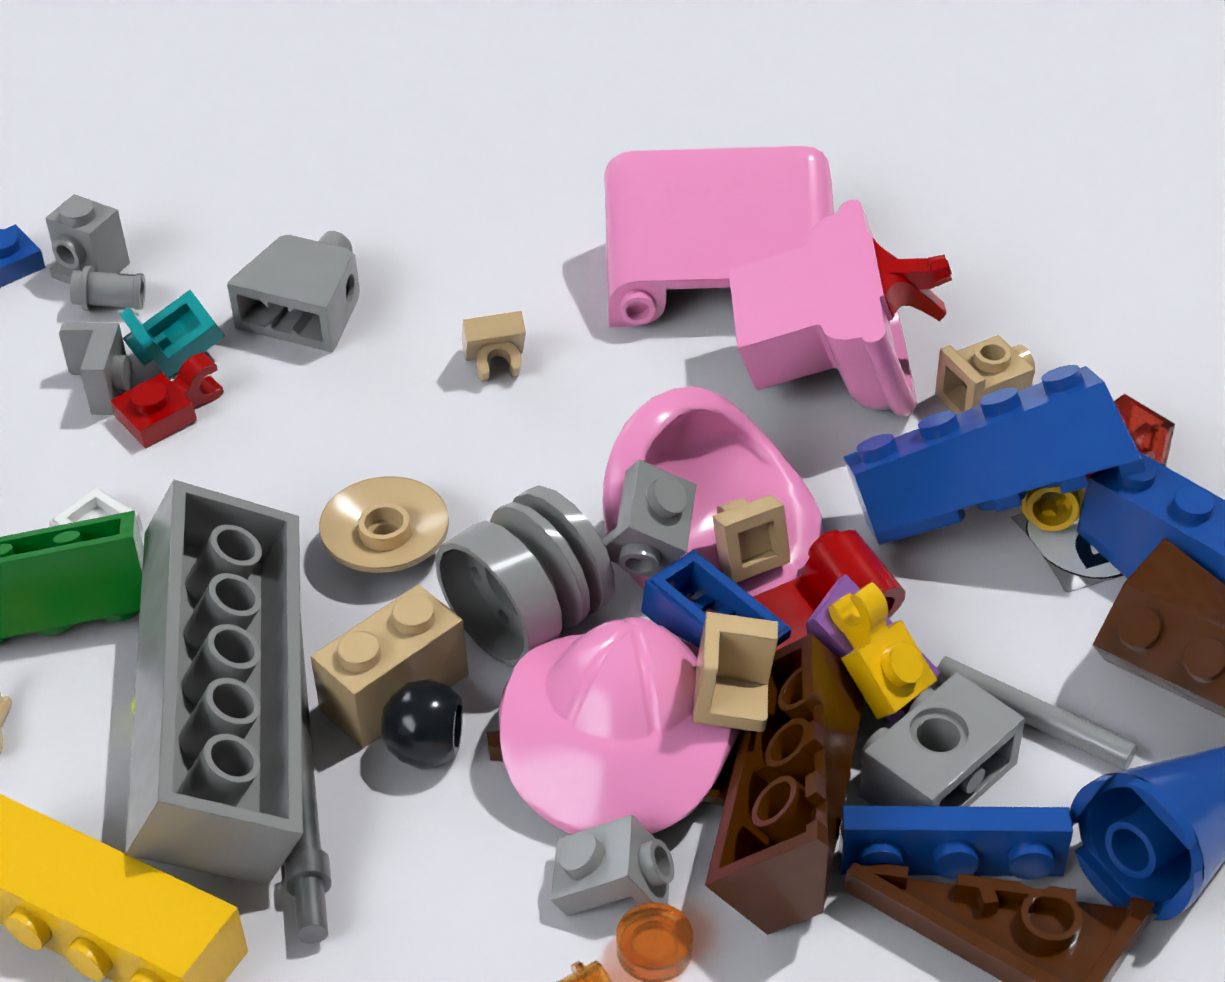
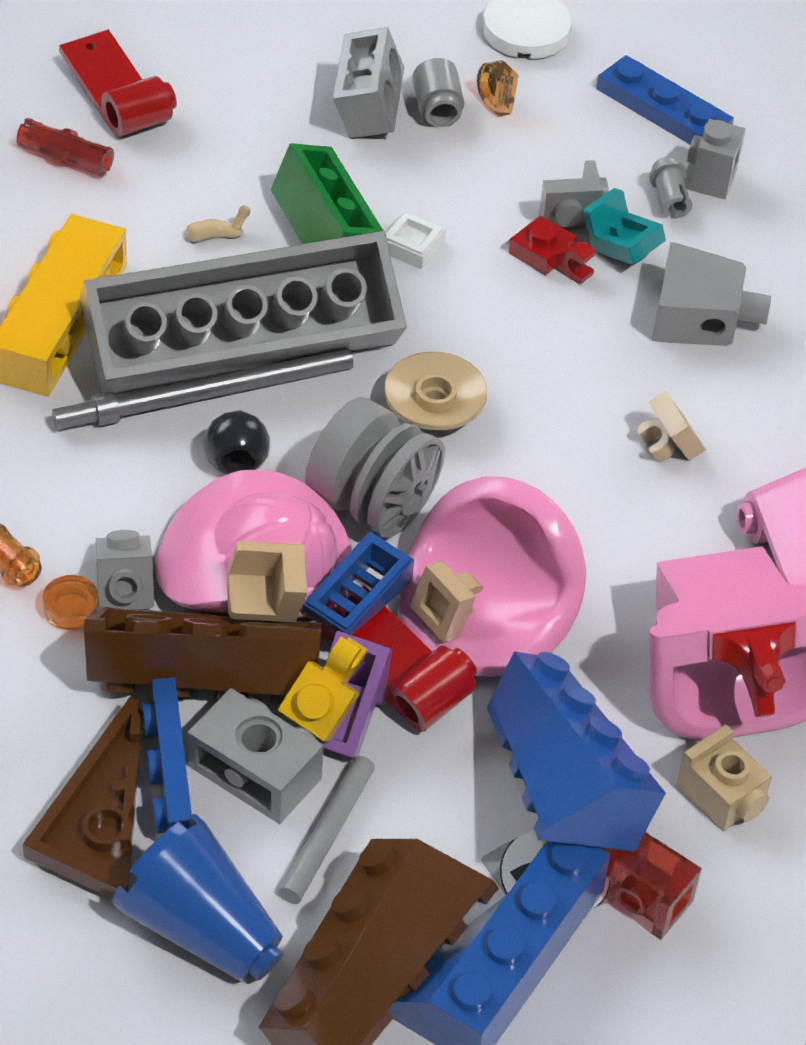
camera: 75 degrees right, 5 degrees up
tan brick [310,584,469,749] -> none
light grey bracket [601,459,697,577] -> none

